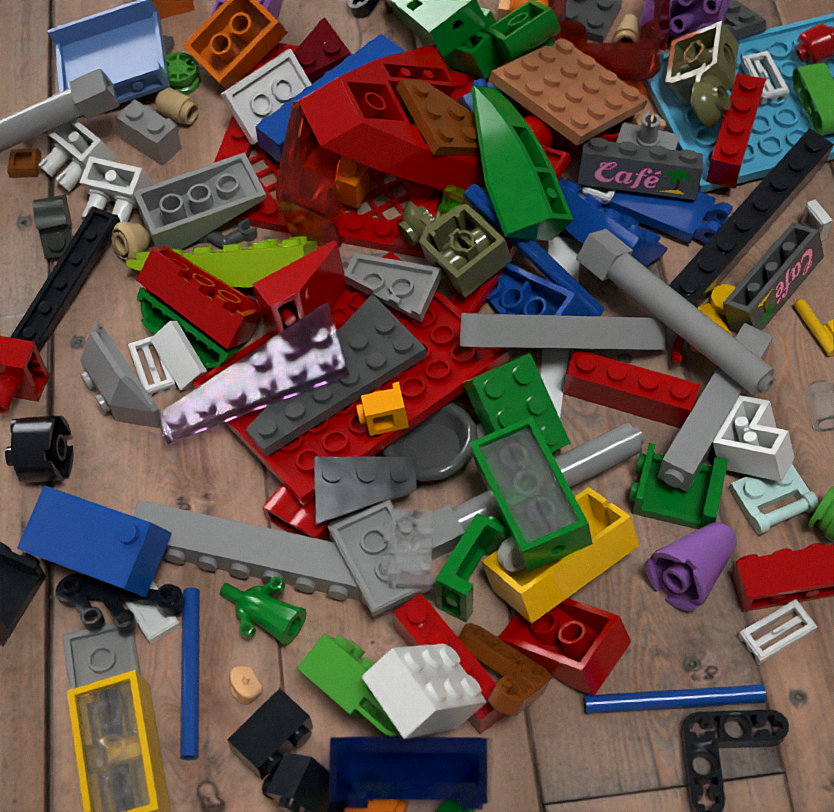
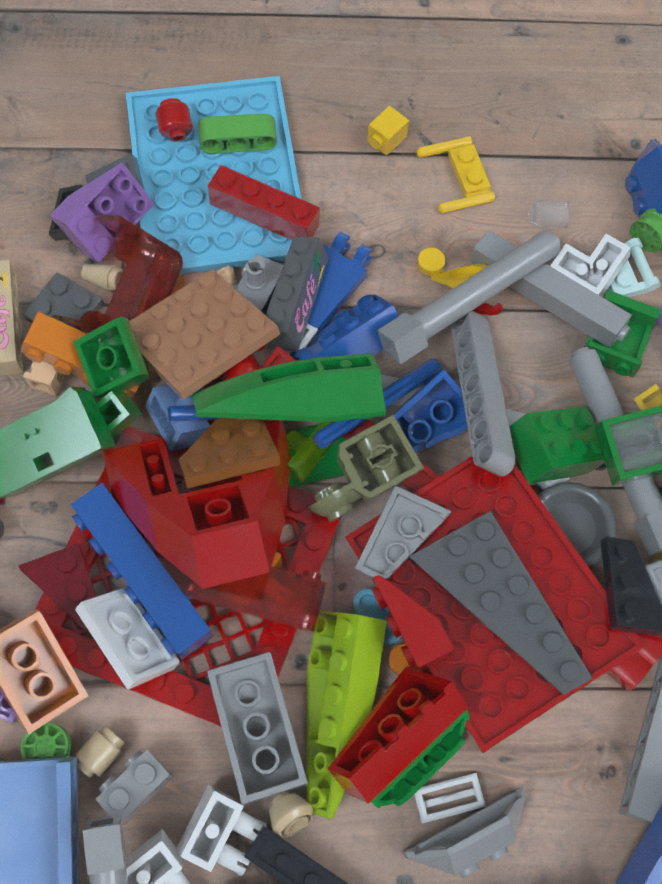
camera: 90 degrees left, 10 degrees up
white tile [150,321,207,390] -> none
clear purple wing [159,302,350,444] -> none
dark grey arm [197,219,258,249] -> none
light orange brick [356,382,409,436] -> none
red brick [563,348,700,429] -> none
olive brick [665,21,739,128] -> none
black brick [669,128,834,308] -> none
dark grey brick [723,222,824,332] -> none
white tile [740,51,790,105] -> none
white tile [801,199,833,241] -> none

